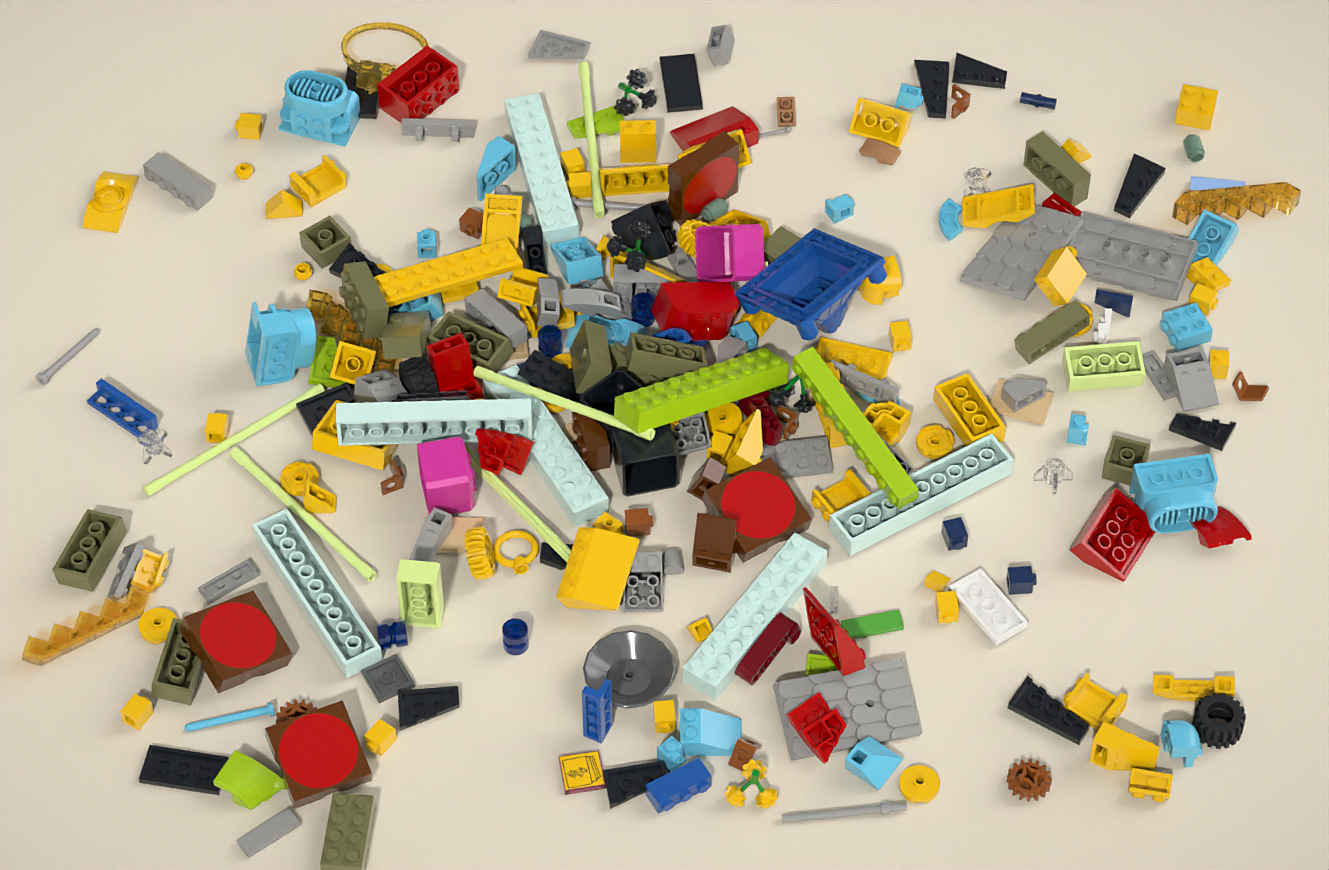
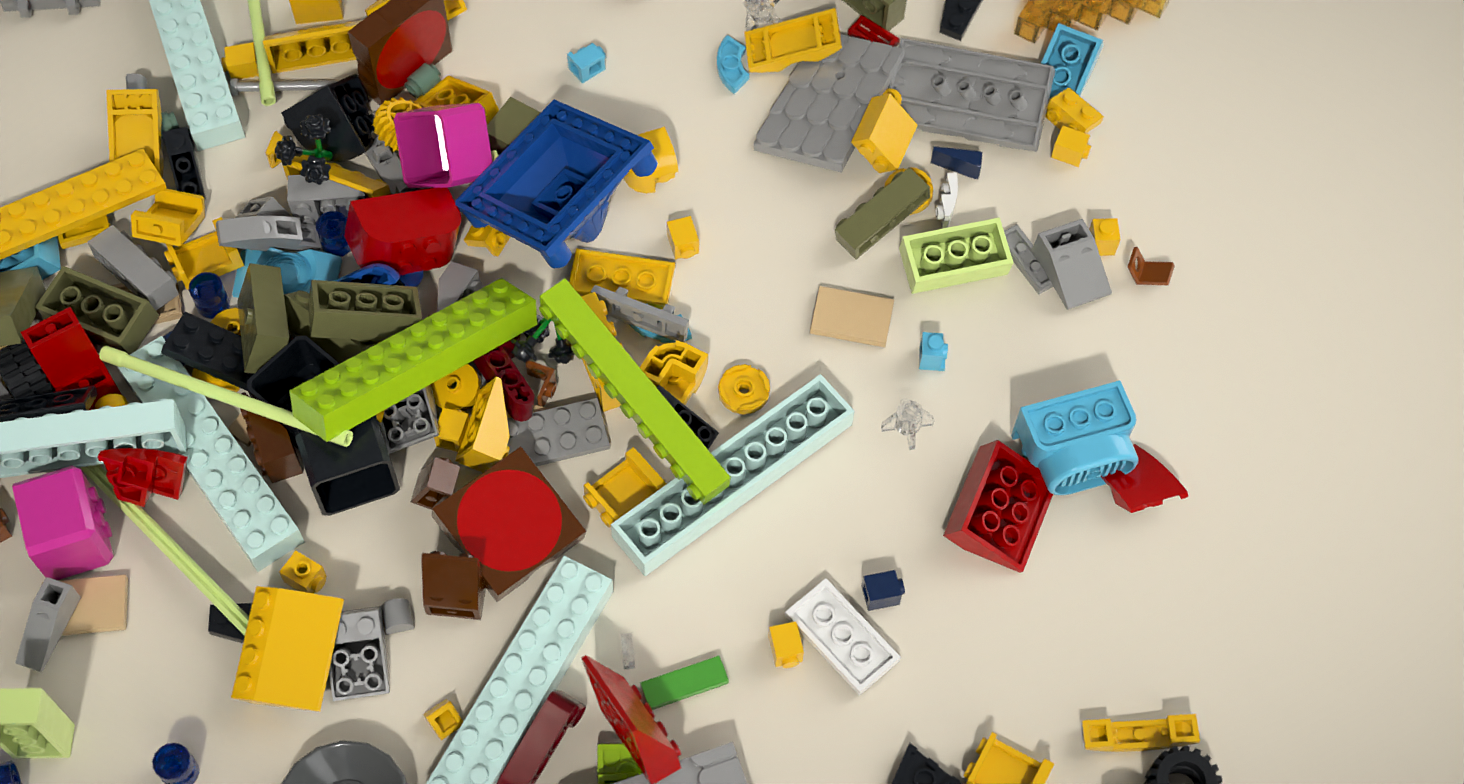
camera: 10 degrees left, 10 degrees up
medium azure brick [417,229,437,258] -> none
dark orange brick [459,207,484,239] -> none
yellow gear [464,527,495,580] -> none
medium azure slope [476,136,516,202] -> none
yellow piece [493,530,539,575] -> none
light grey slope [537,278,560,327] -> none
medium azure slope [550,236,604,284] -> none
yellow brick [560,148,585,180] -> none
dark orange brick [624,508,653,537] -> none
medium azure brick [730,321,757,352] -> none
yellow slope [924,570,951,592] -> none
yellow brick [933,373,1006,447] -> none
dark blue brick [941,517,968,551] -> none
light grey slope [1001,378,1046,413] -> none
olive brick [1102,435,1151,485] -> none
medium azure brick [1160,303,1213,352] -> none
black wing [1169,414,1237,451] -> none

